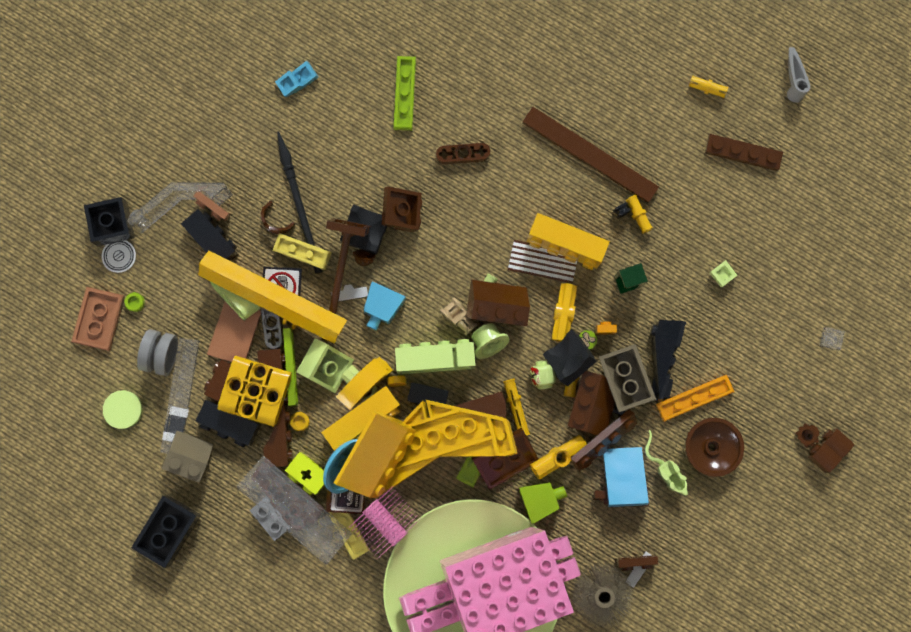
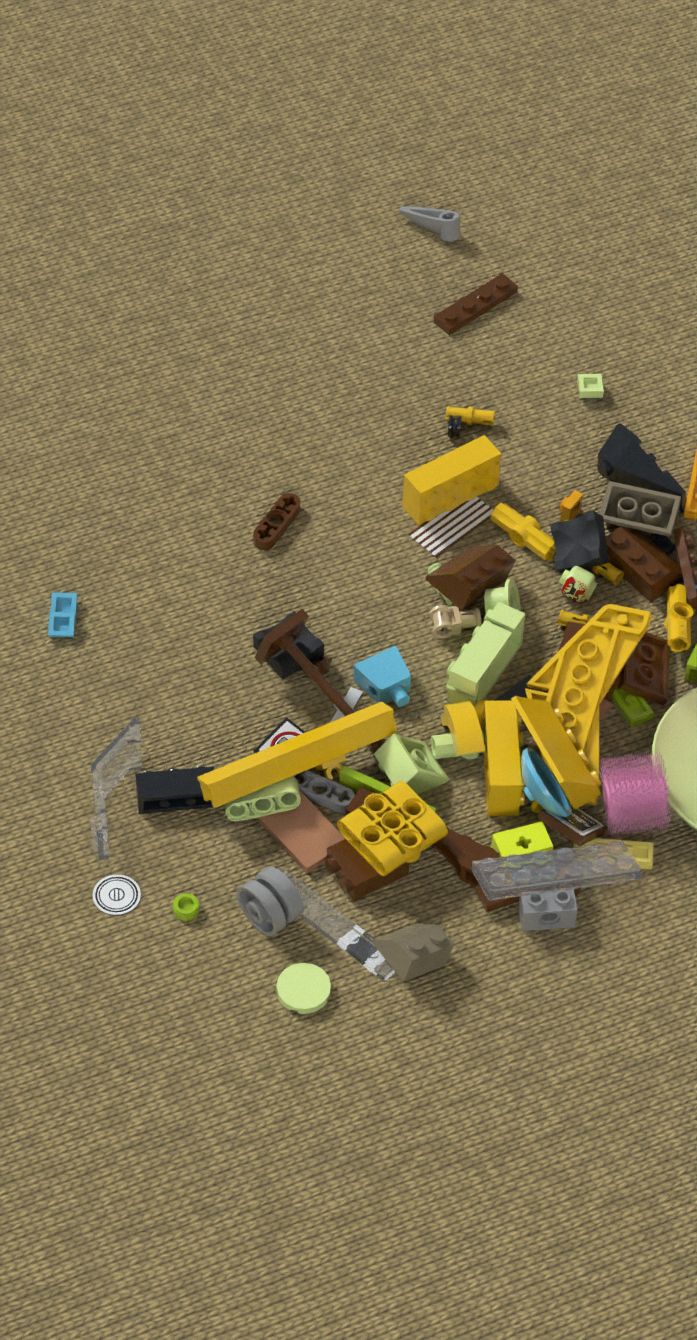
camera: 55 degrees left, 30 degrees down
nougat tile [71,287,125,351] -> none
black brick [84,197,135,247] -> none
black brick [131,495,201,568] -> none
nougat plate [193,190,230,222] -> none
black brick [195,400,261,448] -> none
reddish brown helmet [260,201,295,234] -> none
light yellow tile [272,233,332,270] -> none
black piece [277,131,323,274] -> none
yellow tile [290,412,310,431] -> none
reddish brown plate [382,186,423,232] -> none
lime tile [394,56,416,131] -> none
reddish brown tile [522,107,659,203] -> none
dark green panel [614,263,648,294] -> none
yellow pin [689,75,728,98] -> none

